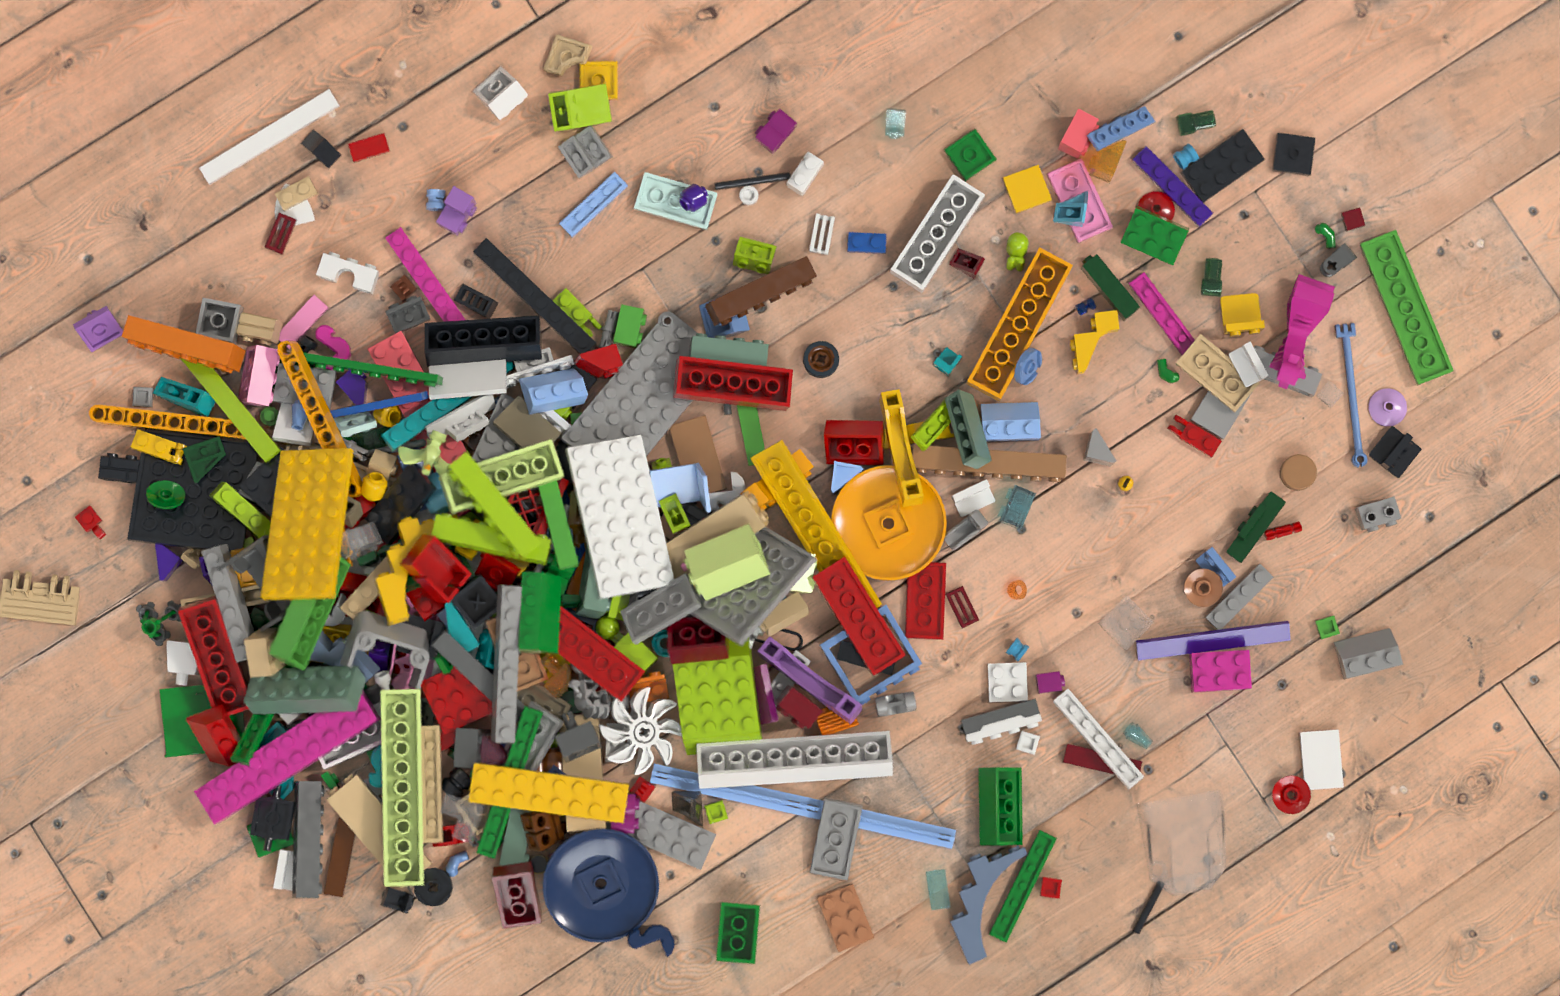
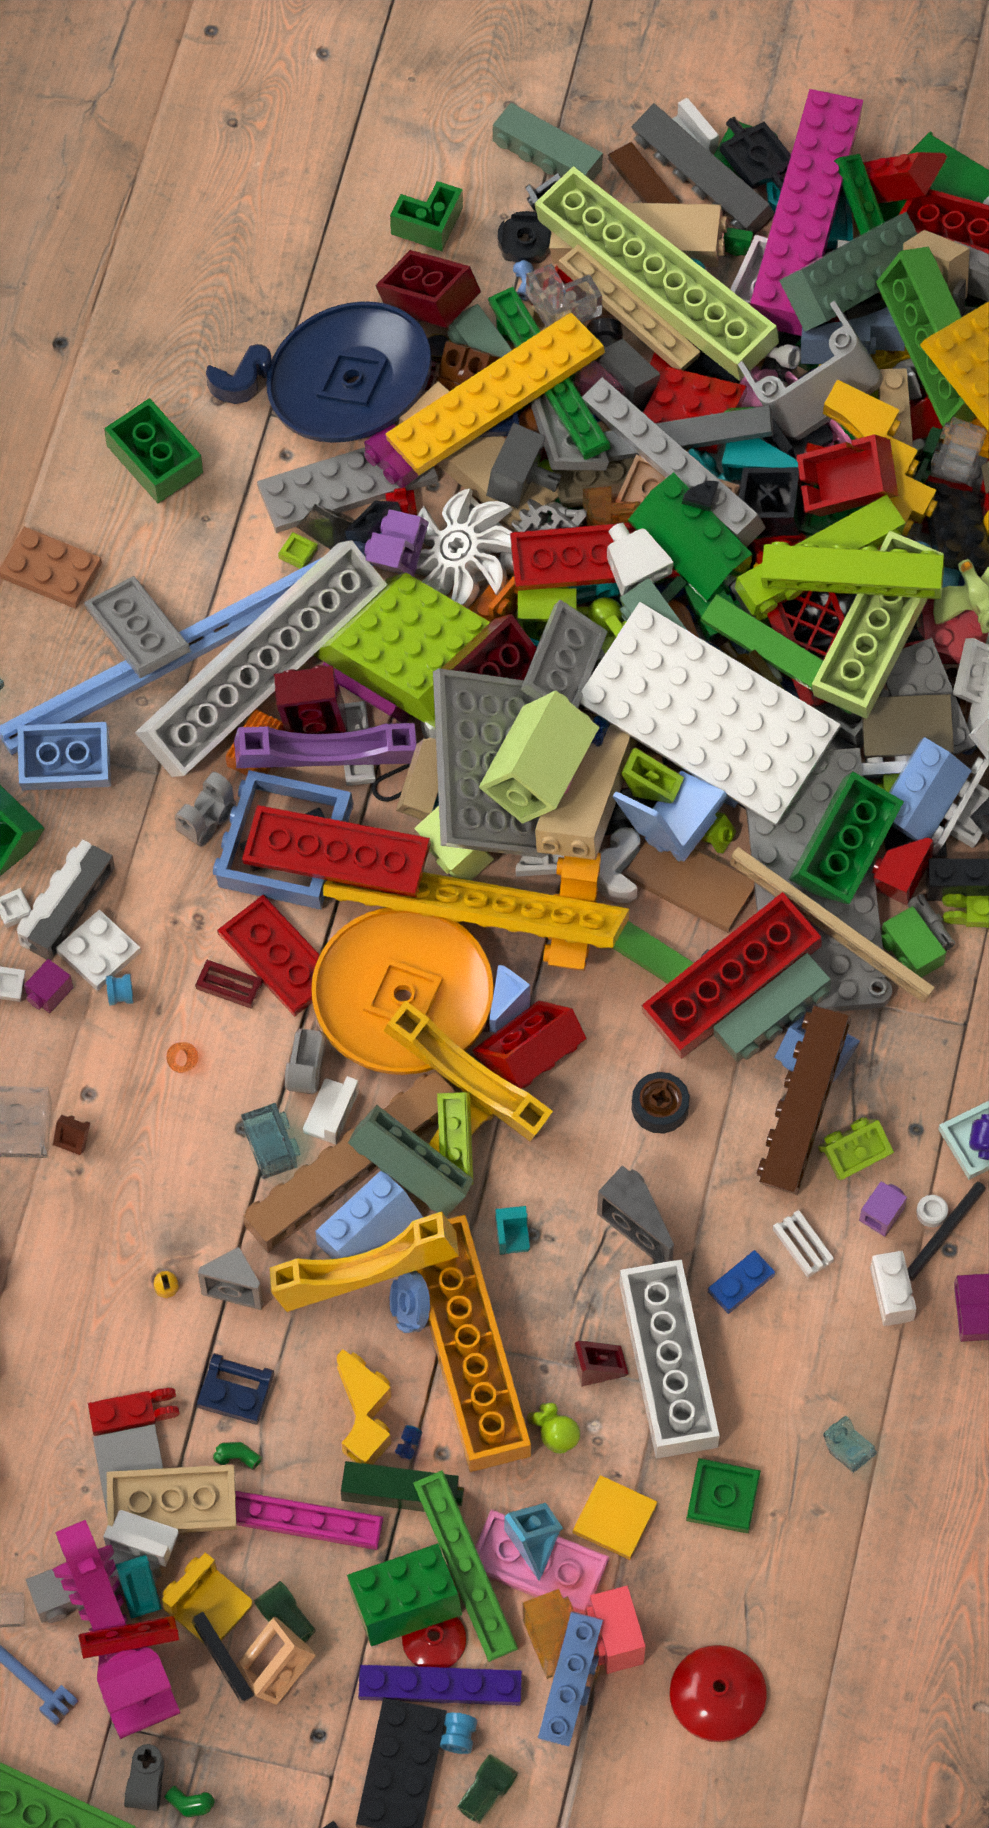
camera: 135 degrees right, 20 degrees down
none -> light blue brick [17,722,111,791]
none -> copper tile [53,1115,90,1155]
none -> red tile [78,1616,179,1659]
none -> teal tile [115,1555,162,1619]
none -> black tile [192,1612,254,1704]
none -> dark blue plate [197,1353,274,1425]
none -> light nougat tile [236,1617,316,1705]
none -> yellow arch [269,1211,459,1312]
none -> black plate [345,500,401,543]
none -> medium lavender brick [364,509,429,577]
none -> green brick [390,181,463,251]
none -> bright green tile [413,1470,518,1662]
none -> sand green brick [493,103,603,181]
none -> clear blue piece [591,716,610,747]
none -> flat silver slope [597,1165,674,1263]
none -> white torso [607,523,673,596]
none -> red dish [669,1645,767,1742]
none -> black tile [682,481,719,512]
none -> tan tile [730,847,935,1003]
none -> green slope [789,771,904,904]
none -> medium lavender brick [859,1181,907,1237]

